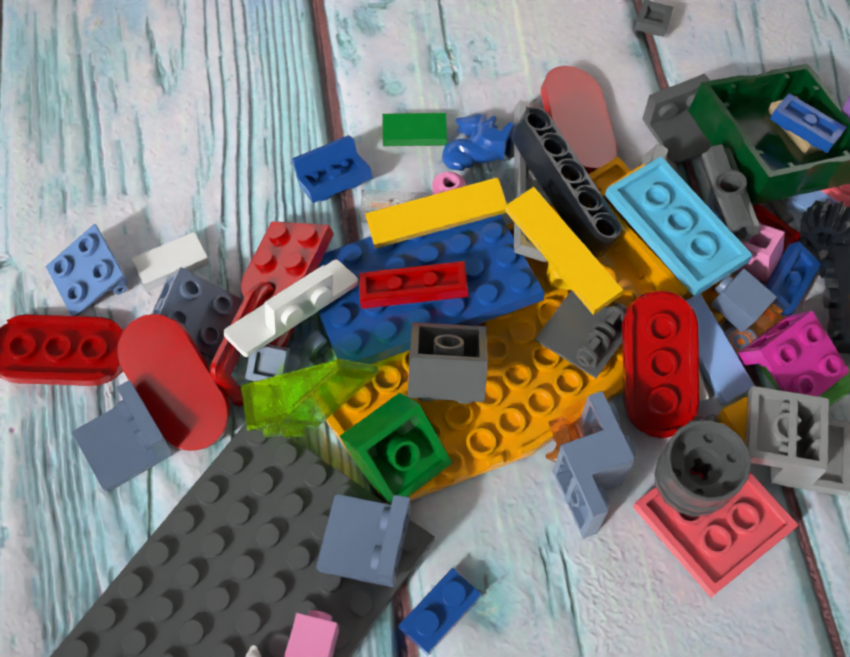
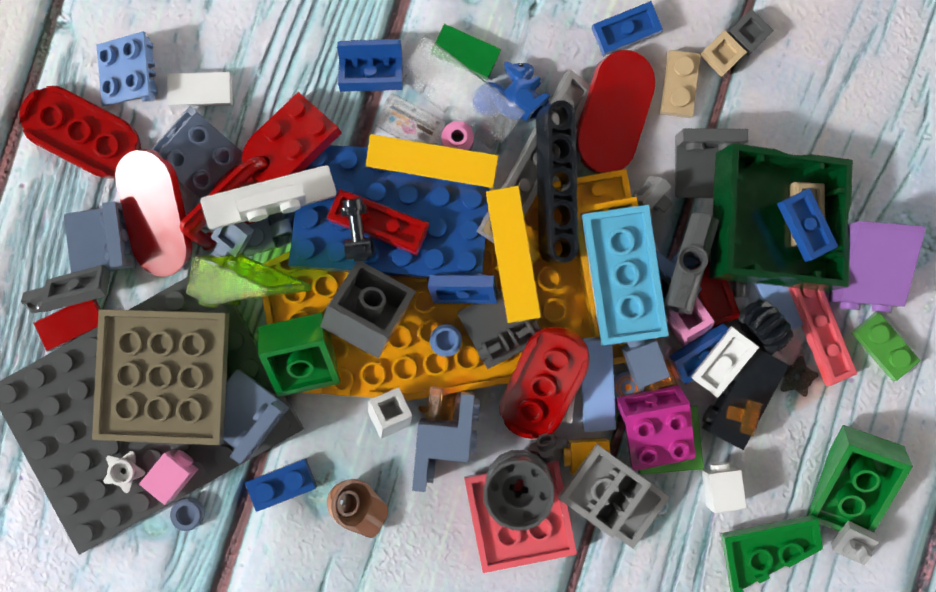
camera: 20 degrees right, 25 degrees up
none -> dark grey hinge [21,265,111,313]
none -> red tile [33,299,101,351]
none -> dark tan plate [92,309,229,445]
none -> nougat cap [327,479,388,538]
none -> black bar [341,198,375,262]
none -> white brick [368,387,412,439]
none -> clear windscreen [403,35,525,149]
none -> blue plate [428,273,498,304]
none -> medium blue plate [430,324,462,357]
none -> blue plate [591,1,663,56]
none -> tan plate [660,50,701,118]
none -> white plate [691,326,759,398]
none -> tan plate [701,30,746,77]

